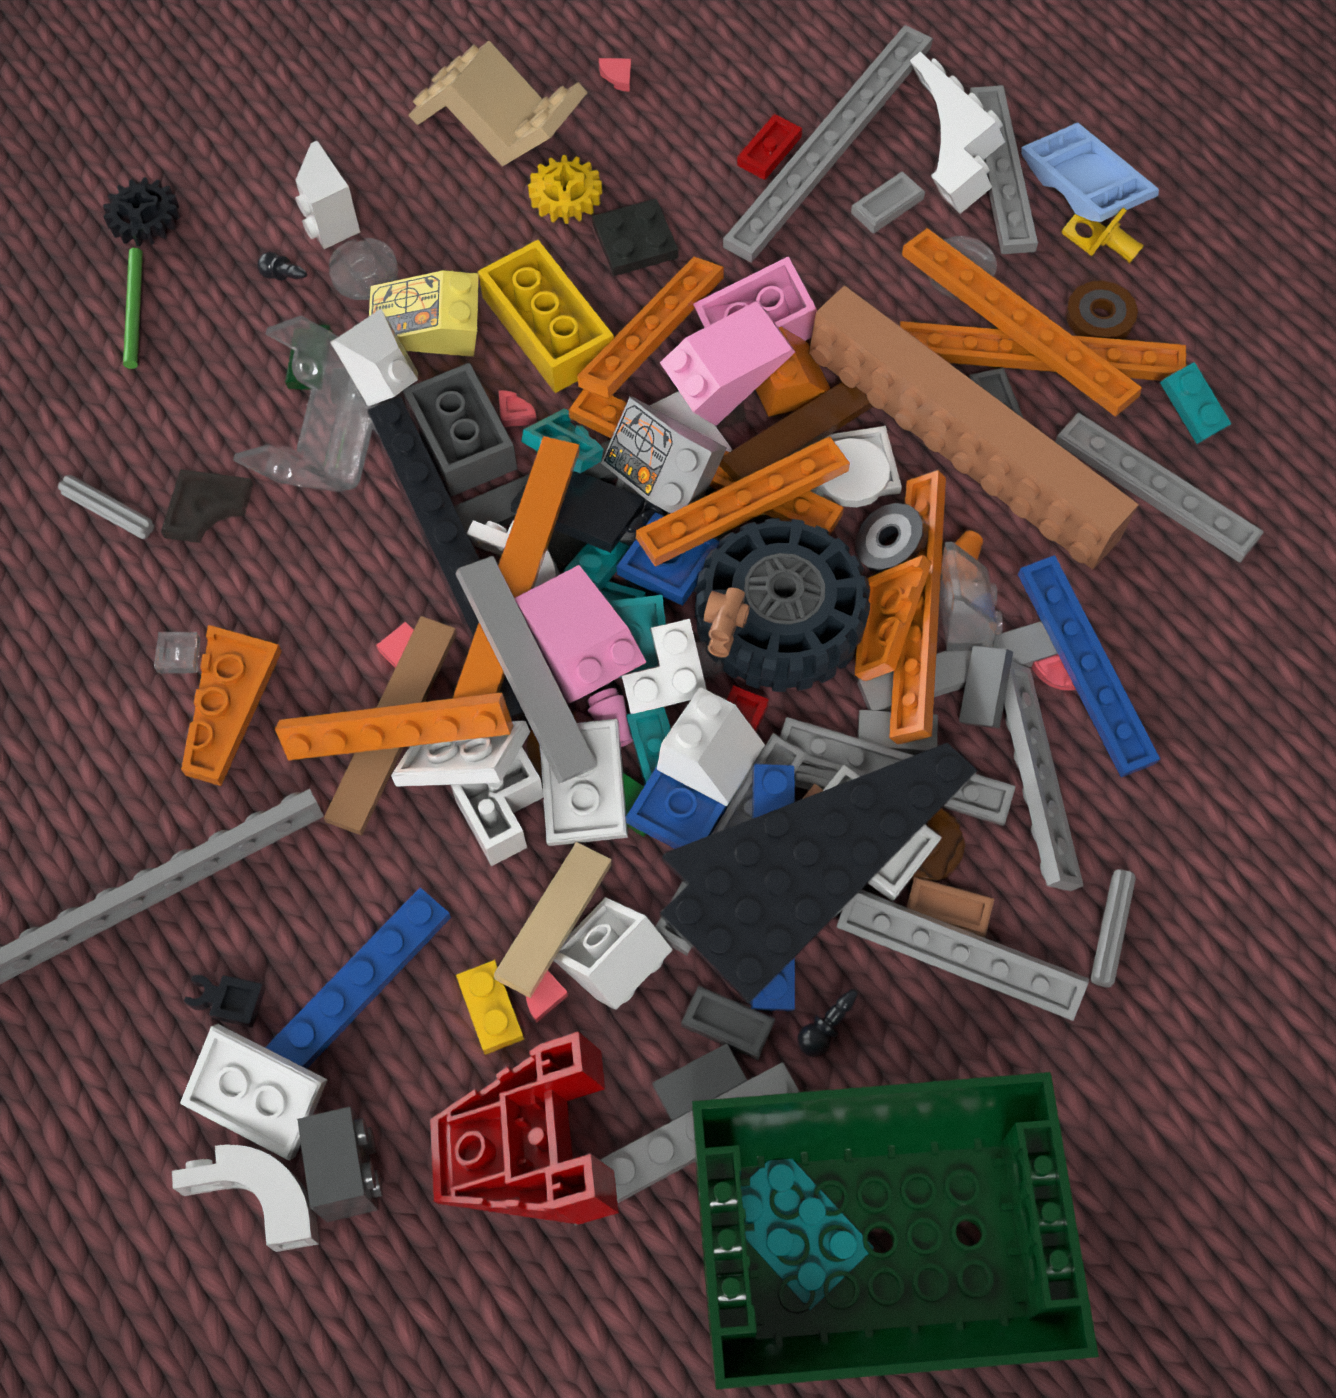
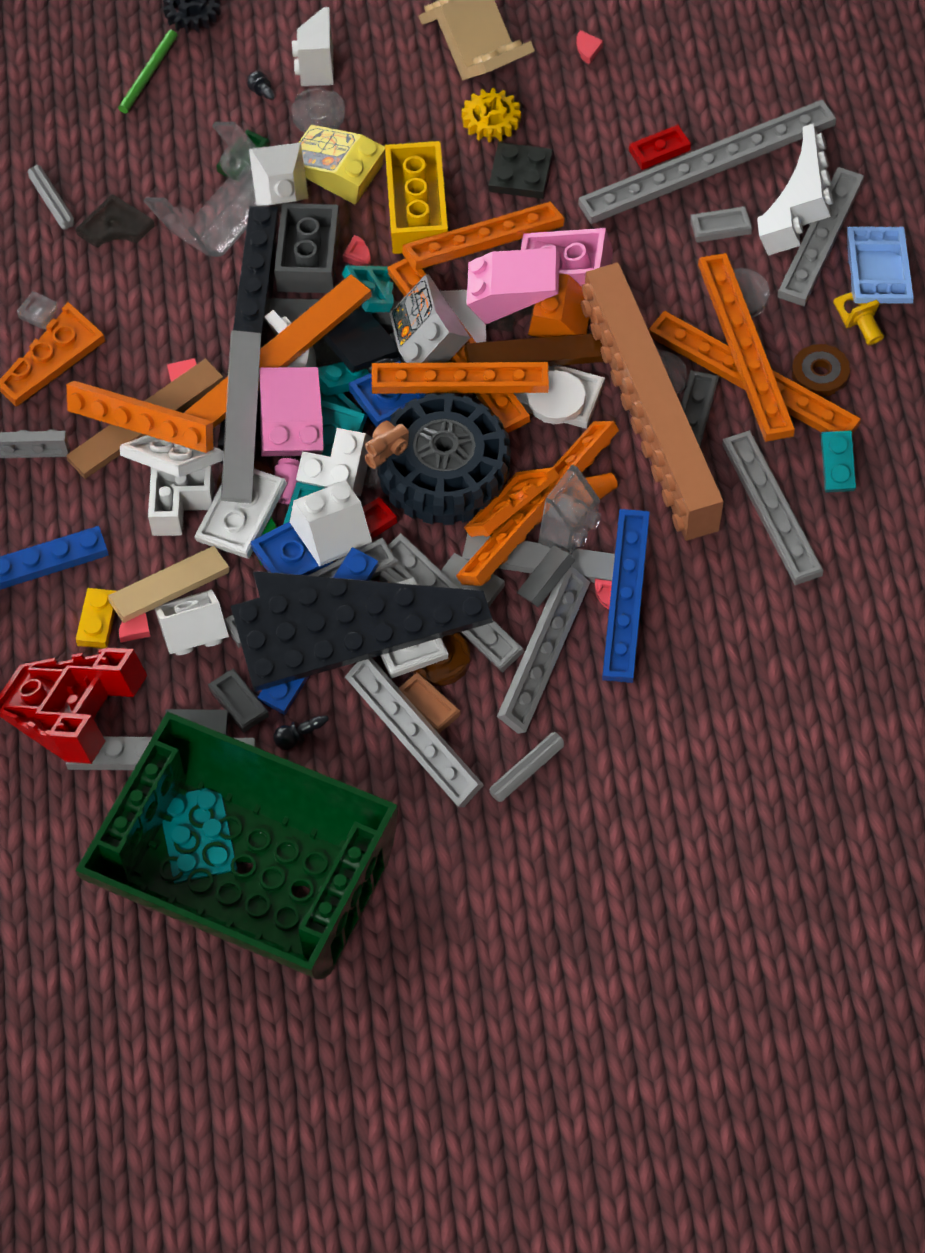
camera: 30 degrees right, 5 degrees down
black tile [855,503,928,573] -> none

